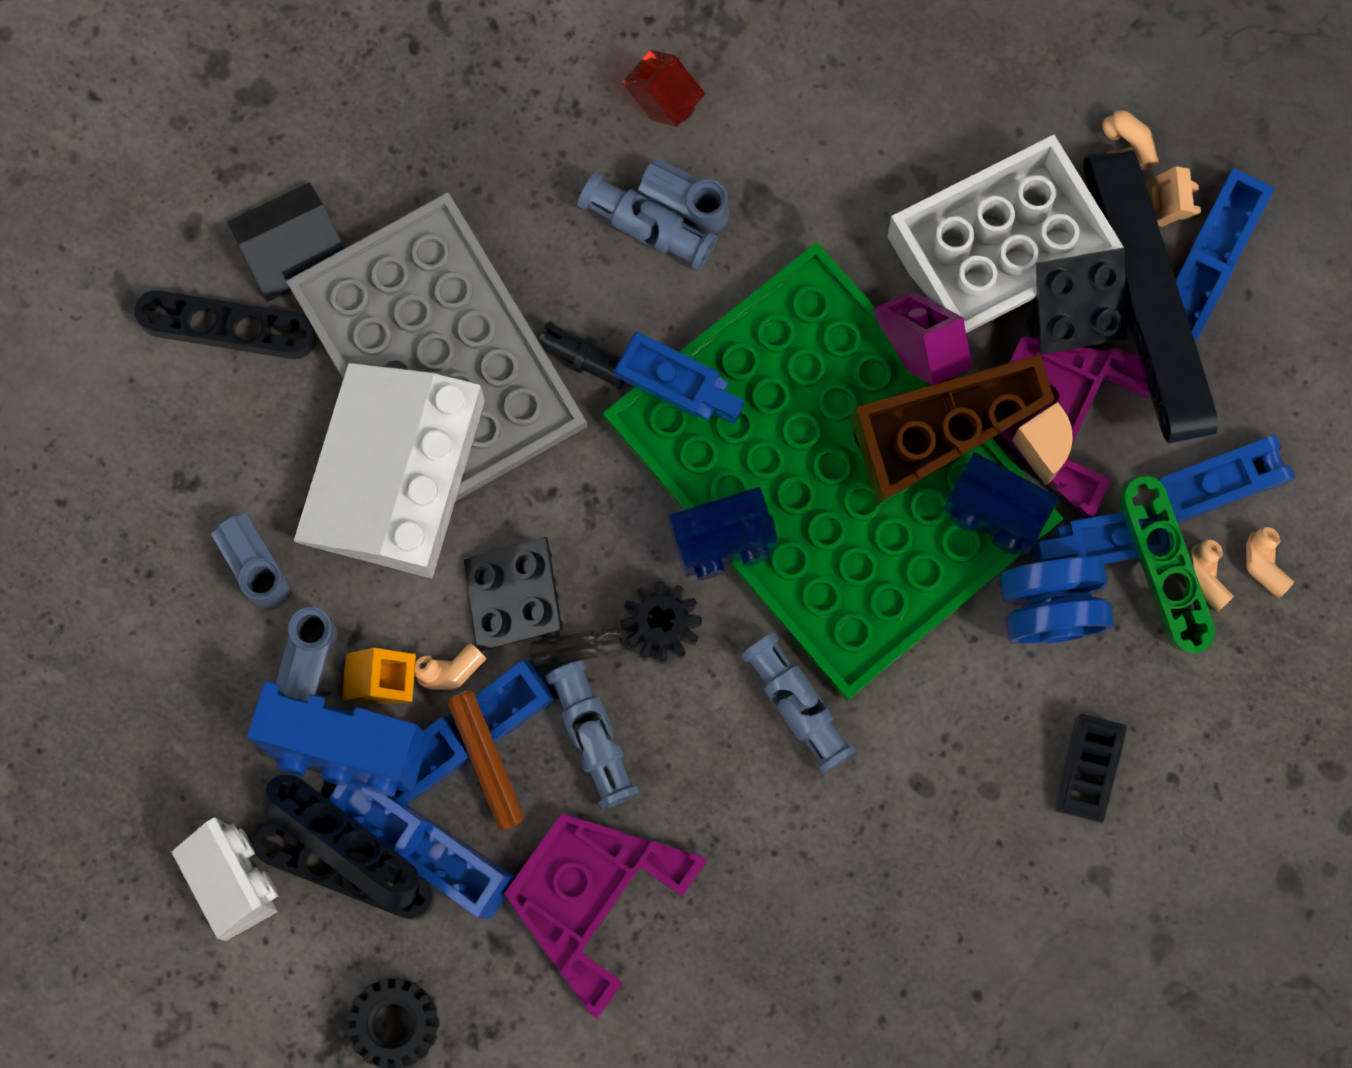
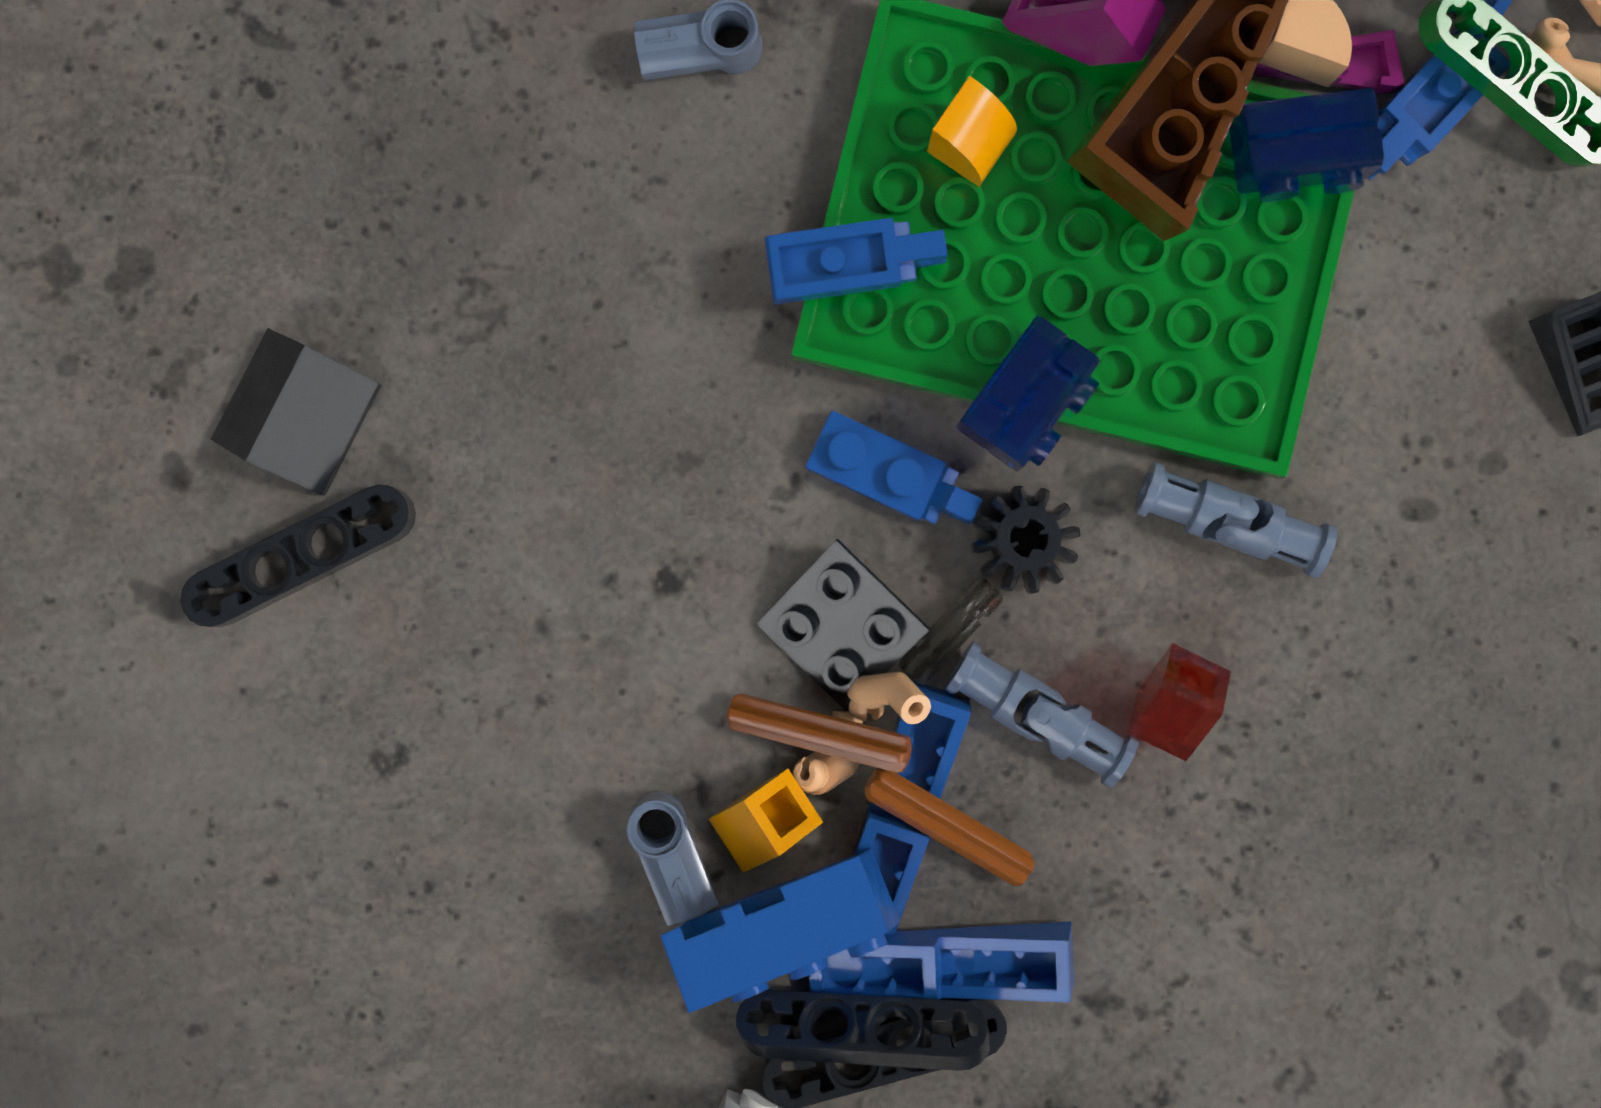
camera: 30 degrees left, 10 degrees up
sand blue piece [211,513,290,610] -> none
light grey plate [286,192,587,502] -> none
white slope [294,363,485,579] -> none
magenta wing [504,814,708,1020] -> none
black pin [538,321,624,389] -> none
sand blue piece [577,171,717,272] -> none
blue wheel [999,557,1115,644] -> none
none -> dark orange axle [726,693,912,773]
none -> blue hinge [805,410,983,525]
none -> light nougat arm [847,672,931,724]
none -> light orange brick [927,76,1017,187]
none -> clear red brick [1128,643,1231,761]

